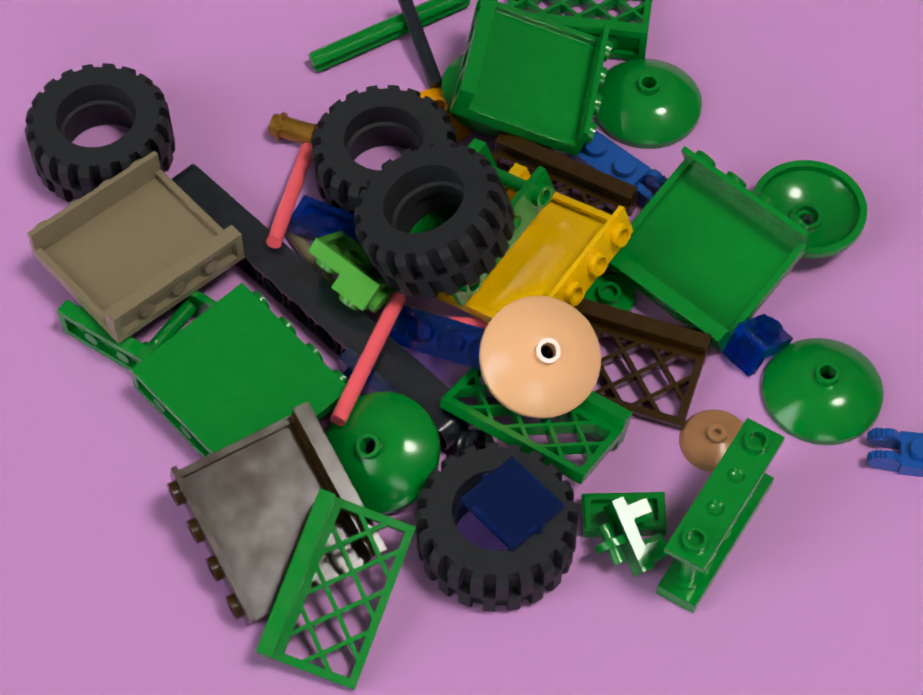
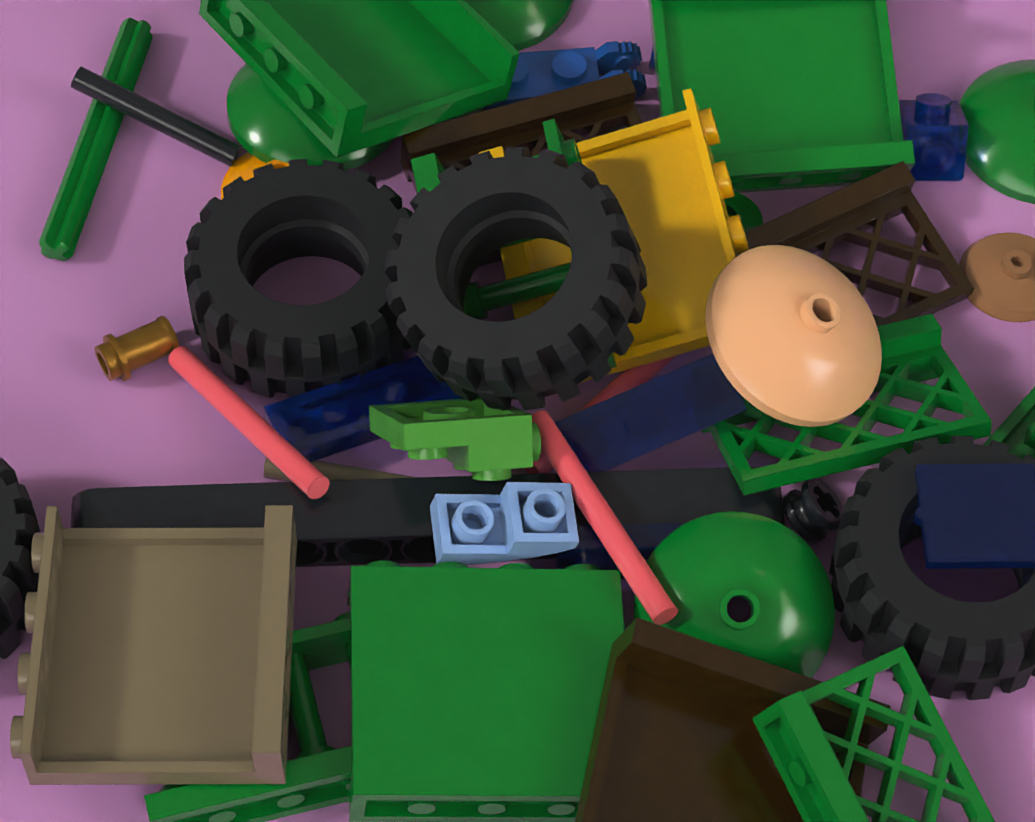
camera: 50 degrees left, 0 degrees up
none -> light blue slope [430,482,579,565]

